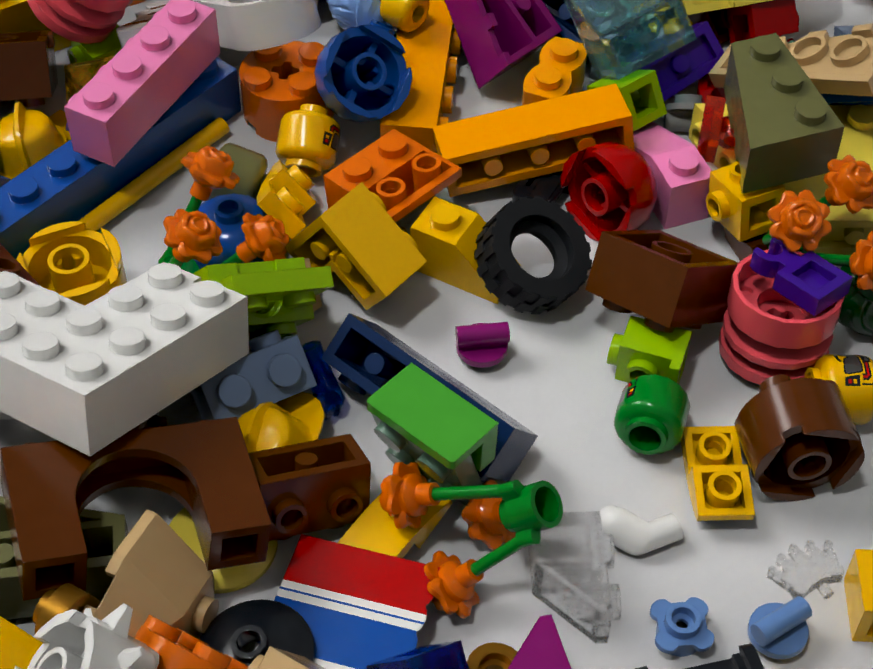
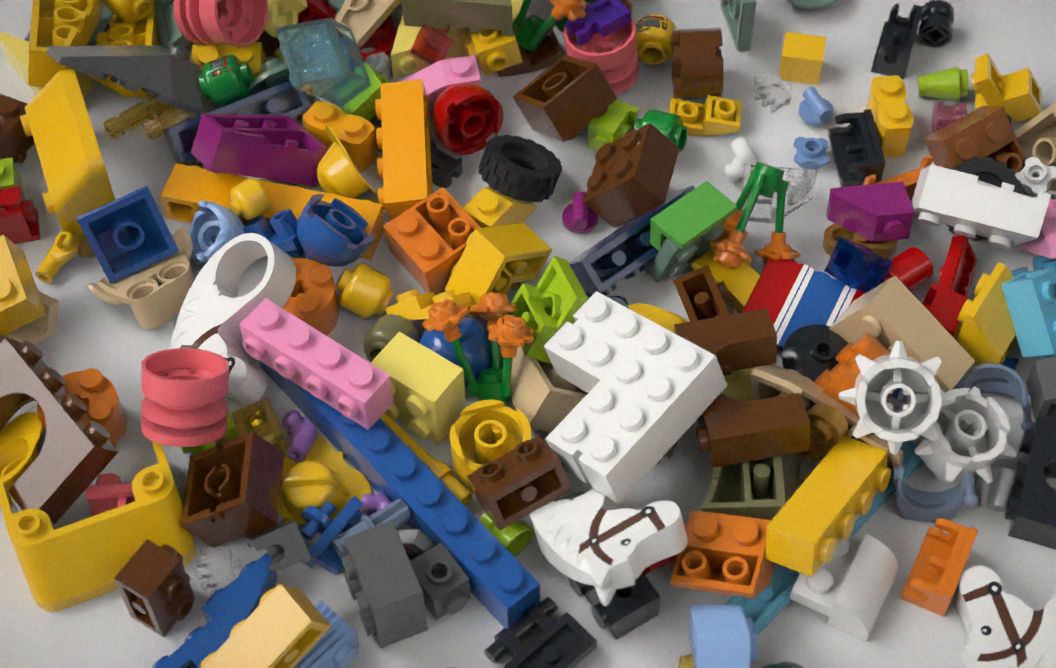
camera: 80 degrees left, 5 degrees up
none -> yellow piece [317,124,377,199]
none -> light yellow brick [371,332,466,445]
none -> reddish brown brick [583,123,680,227]

